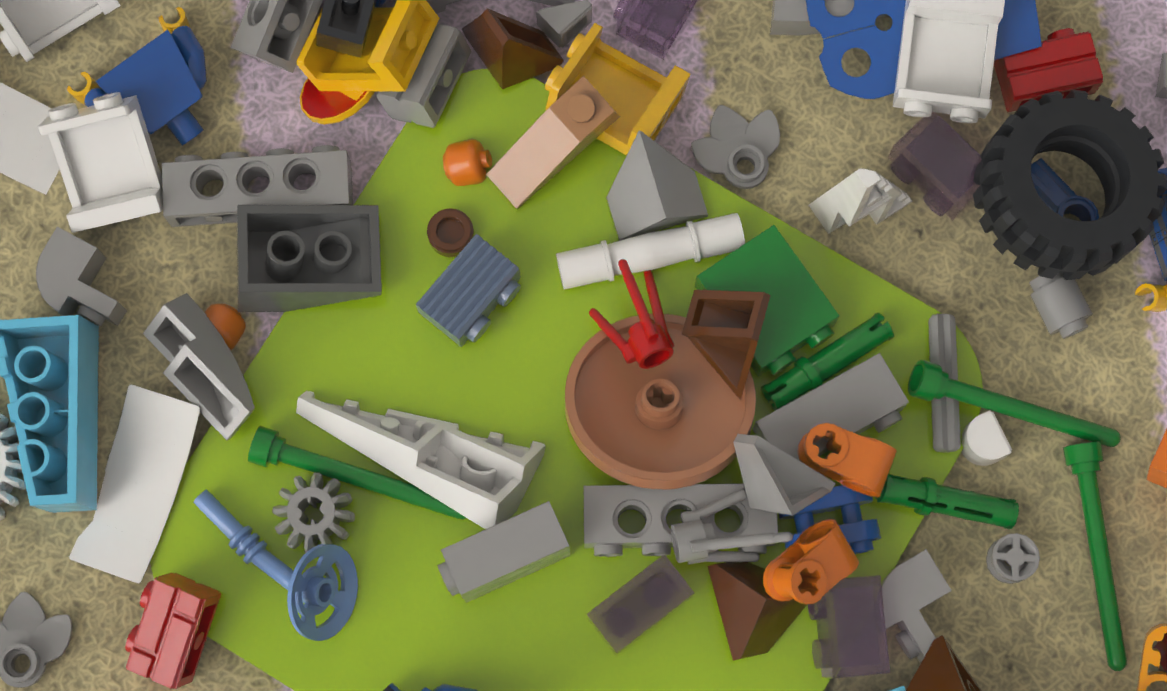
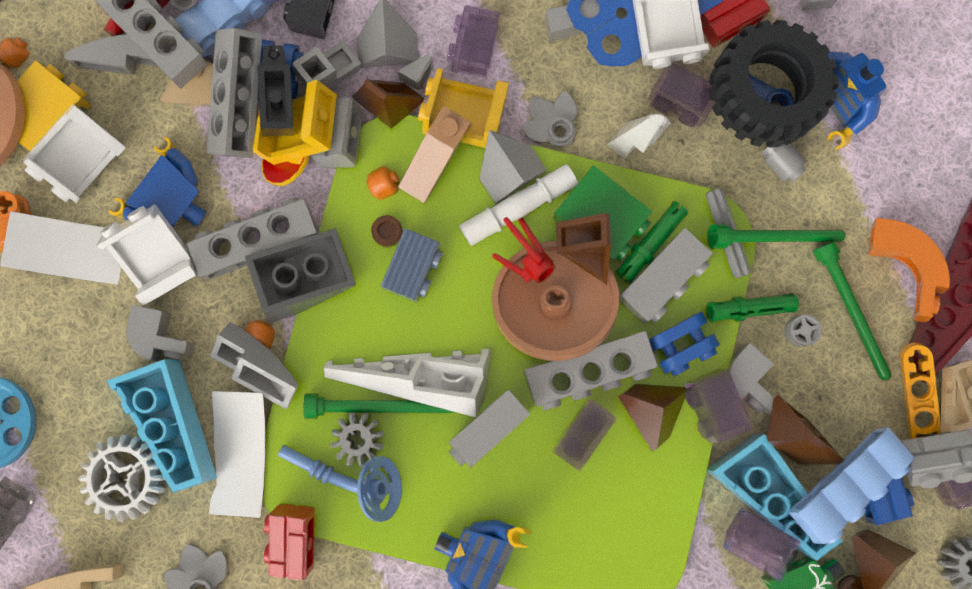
camera: 20 degrees left, 5 degrees up
light grey plant [671,488,793,565] -> none
light grey slope [733,434,835,516] -> none
orange piece [763,519,859,604] -> none
orange piece [797,423,897,497] -> none
white brick [962,410,1012,466] -> none

